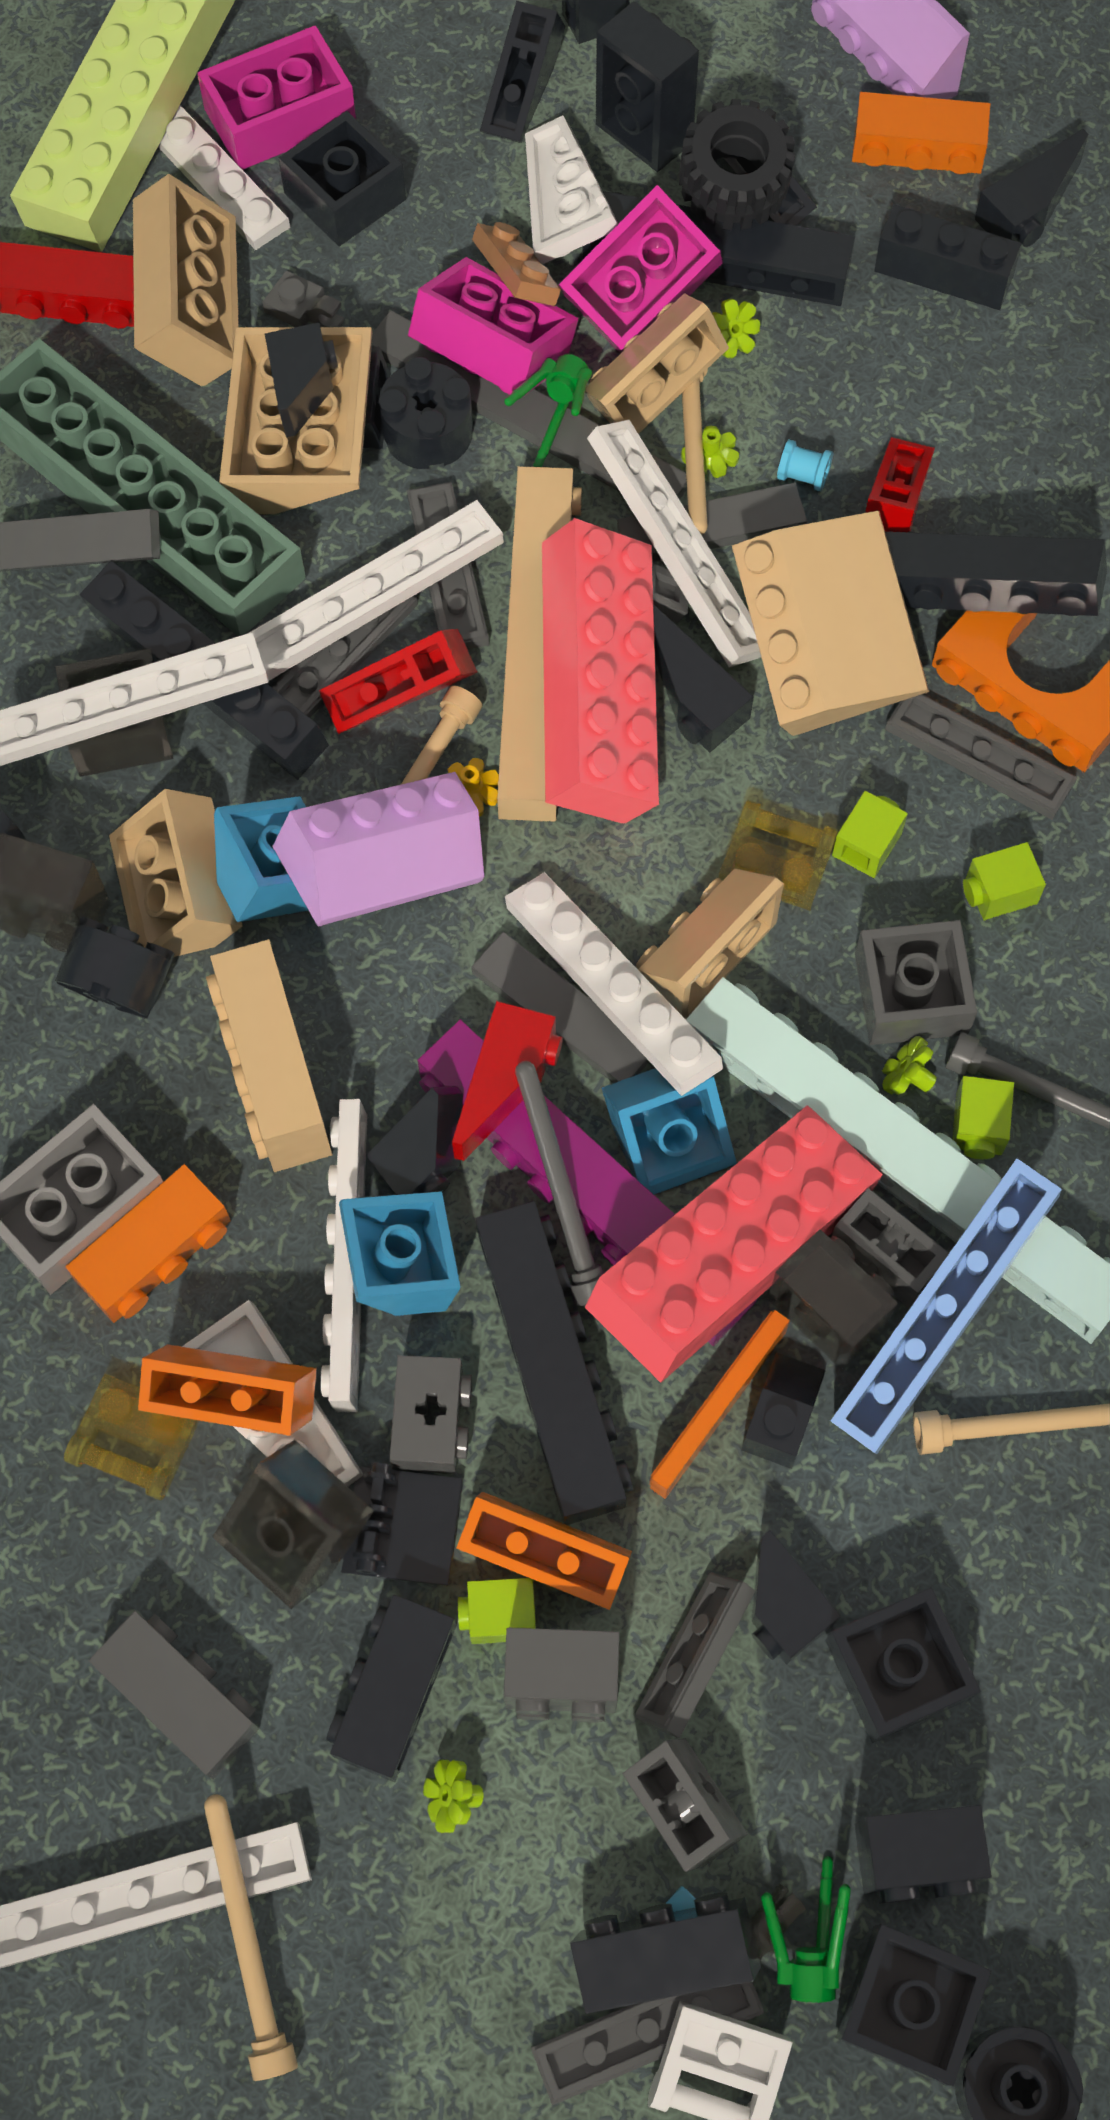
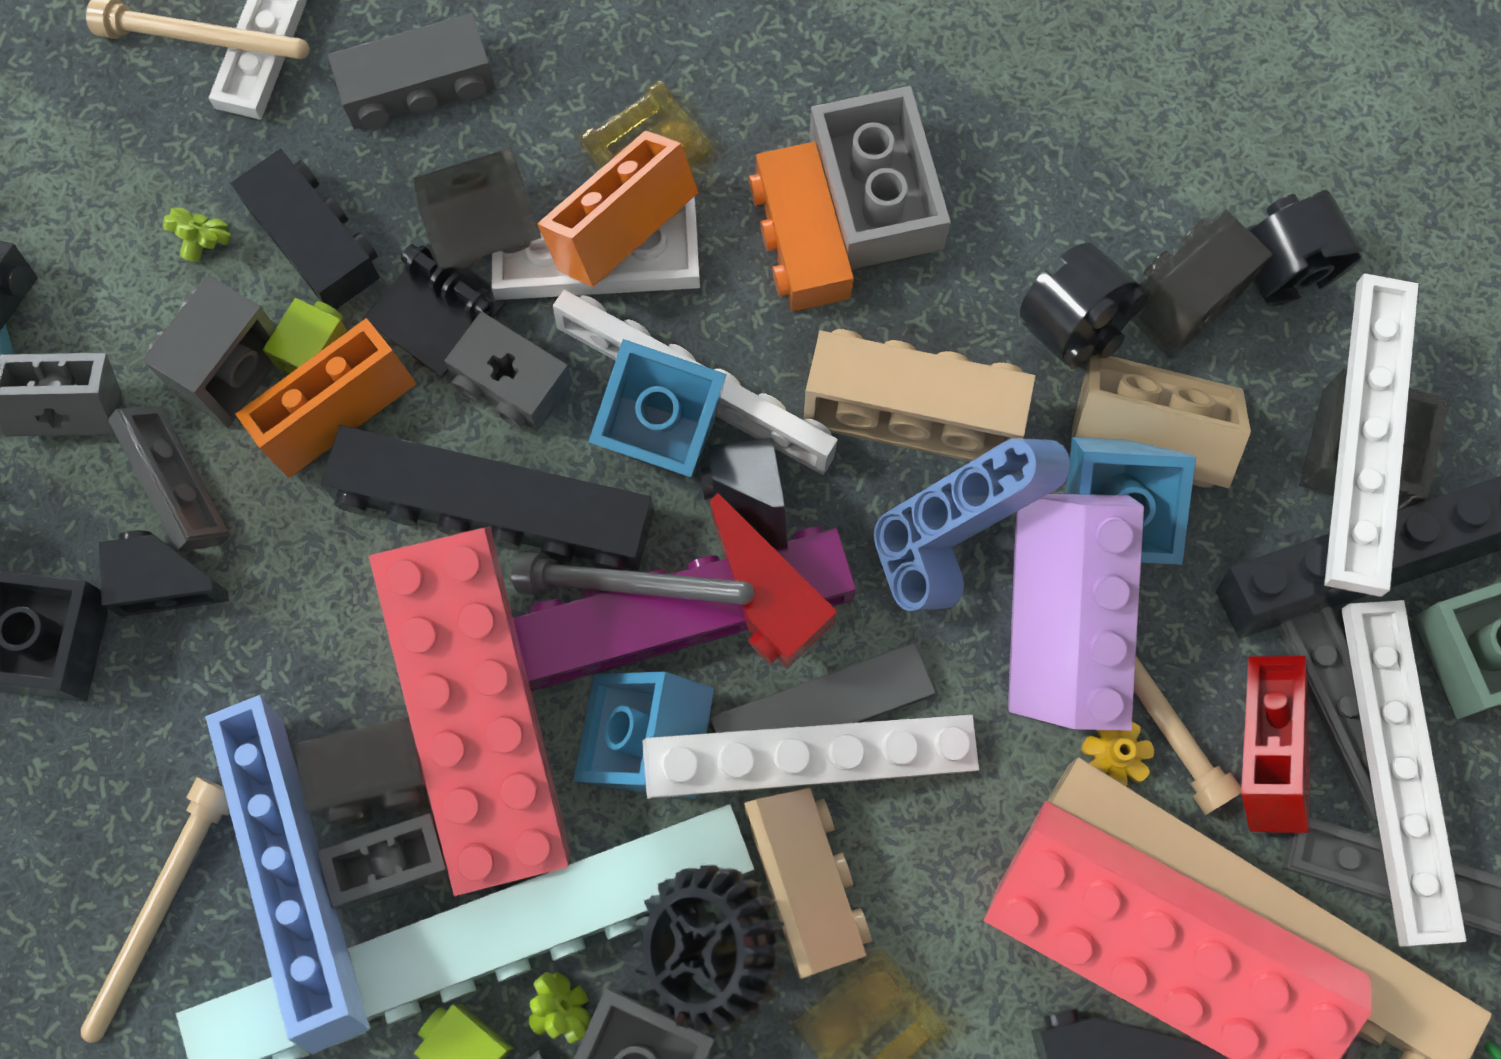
camera: 120 degrees right, 5 degrees up
orange tile [650,1310,790,1499] -> none
black slope [741,1352,826,1469] -> none
none -> black gear [632,865,789,1033]
none -> medium blue beam [874,438,1070,611]

